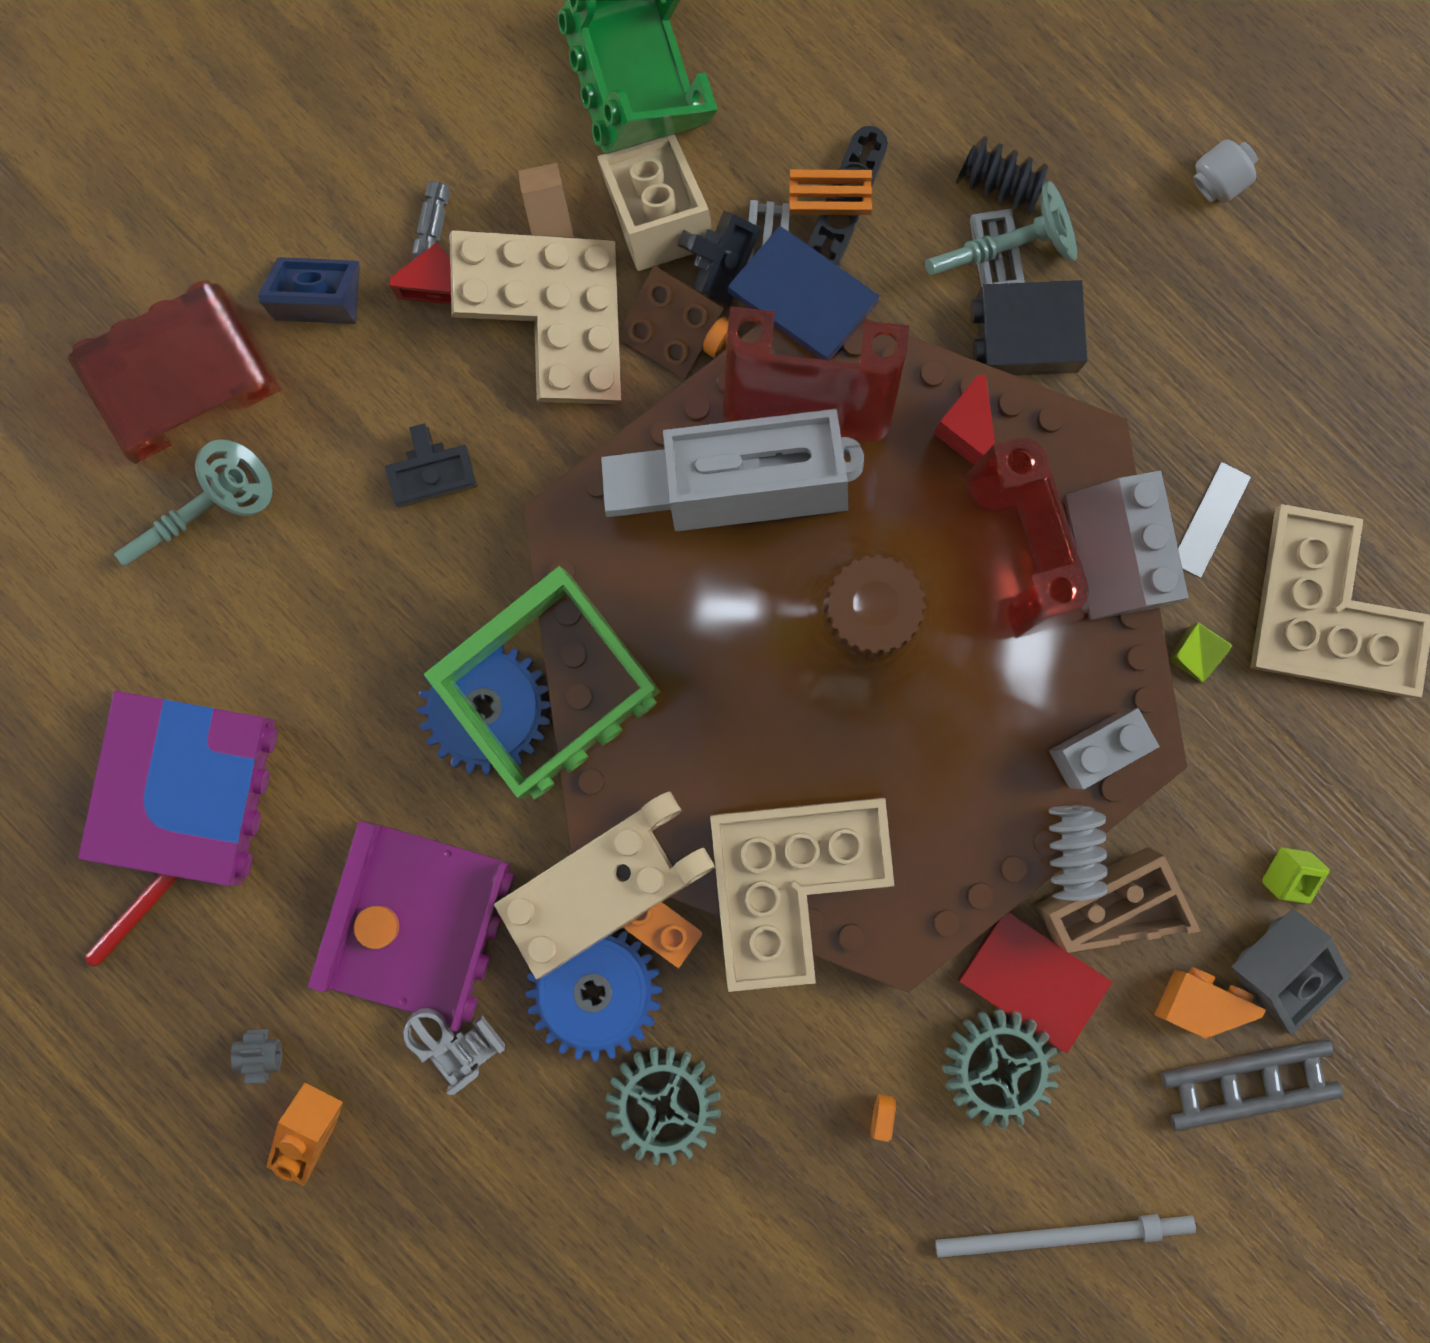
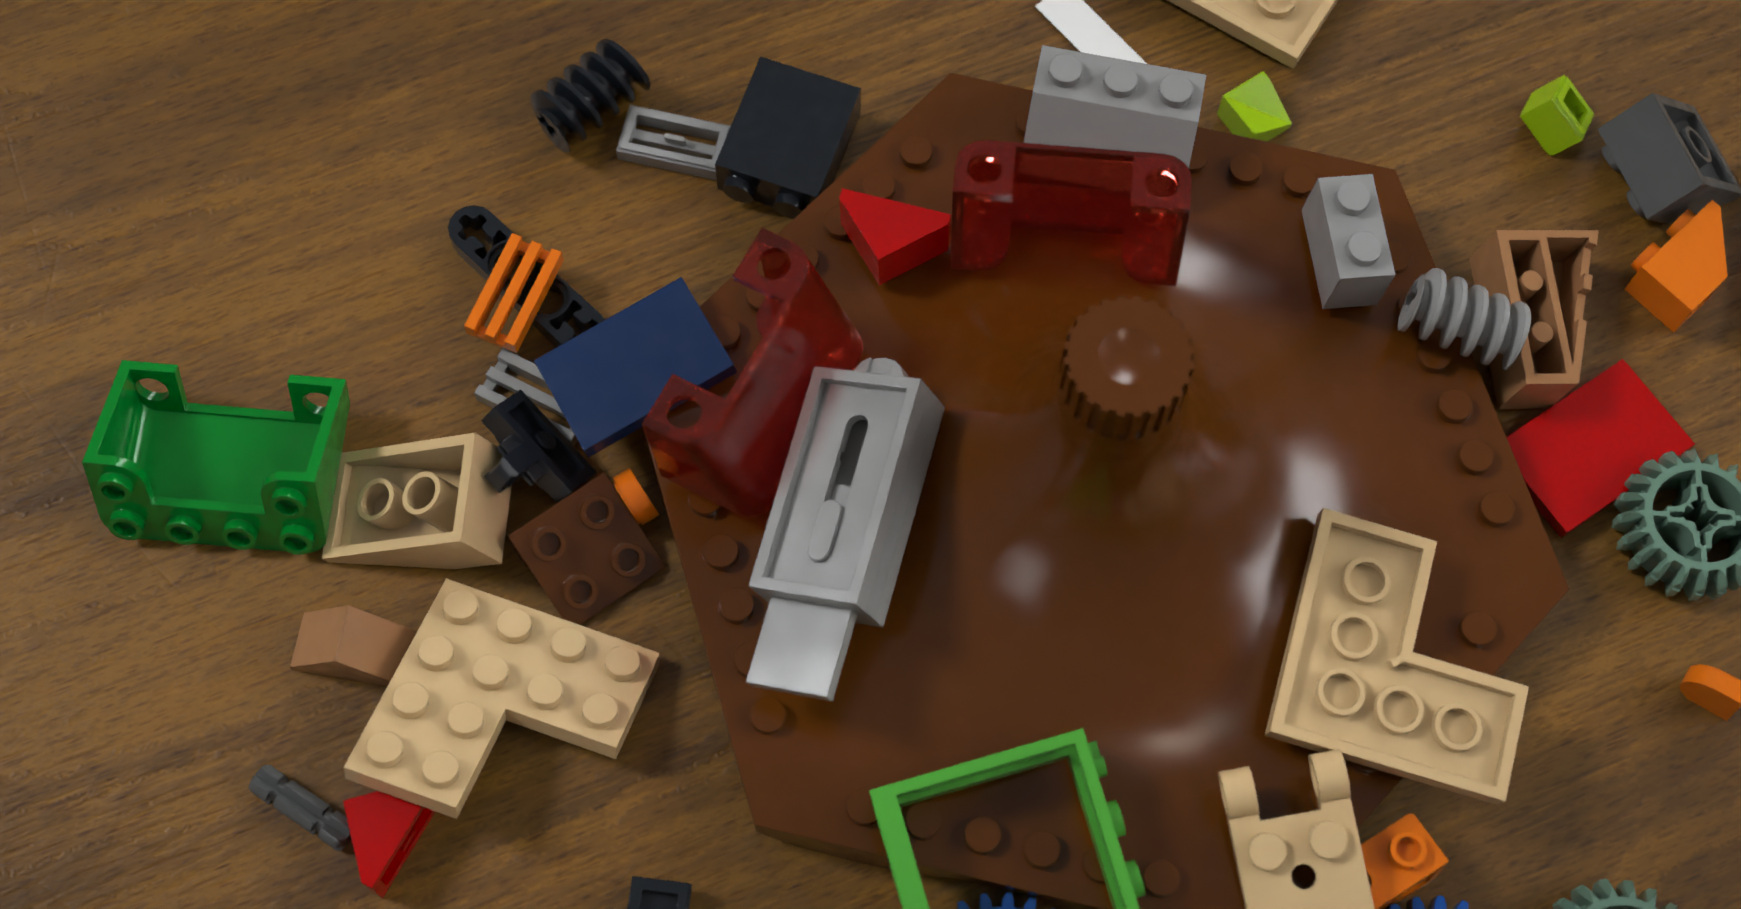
camera: 70 degrees left, 15 degrees down
sand green dish [925,181,1077,275] -> none

